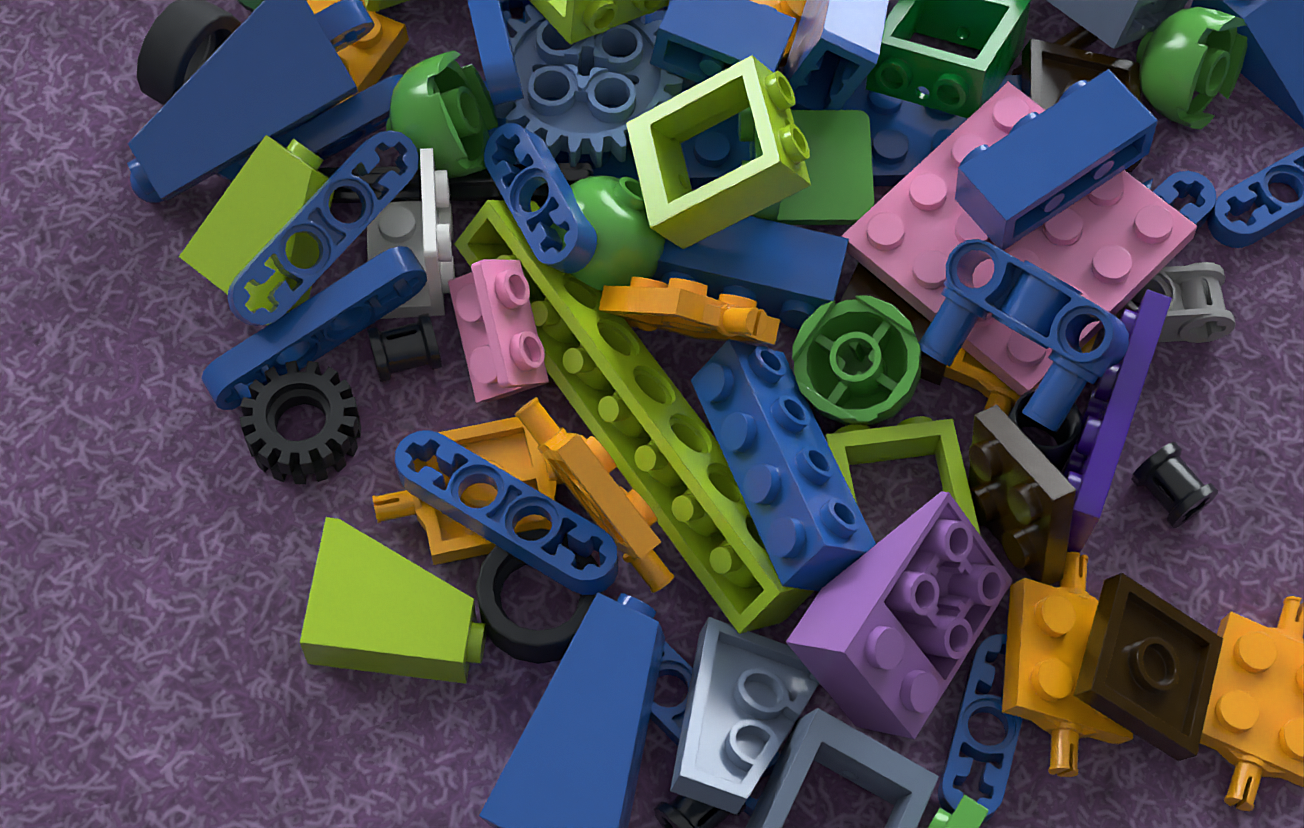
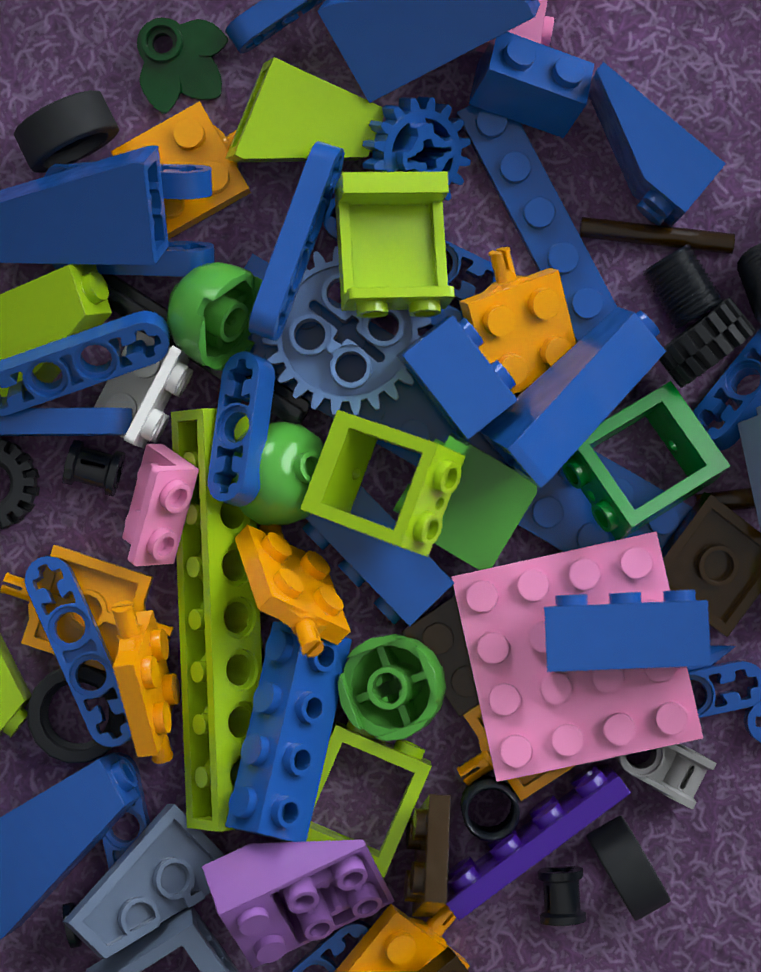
camera: 35 degrees right, 25 degrees up
blue piece [918,239,1129,432] -> none
none -> black tyre [586,815,671,921]

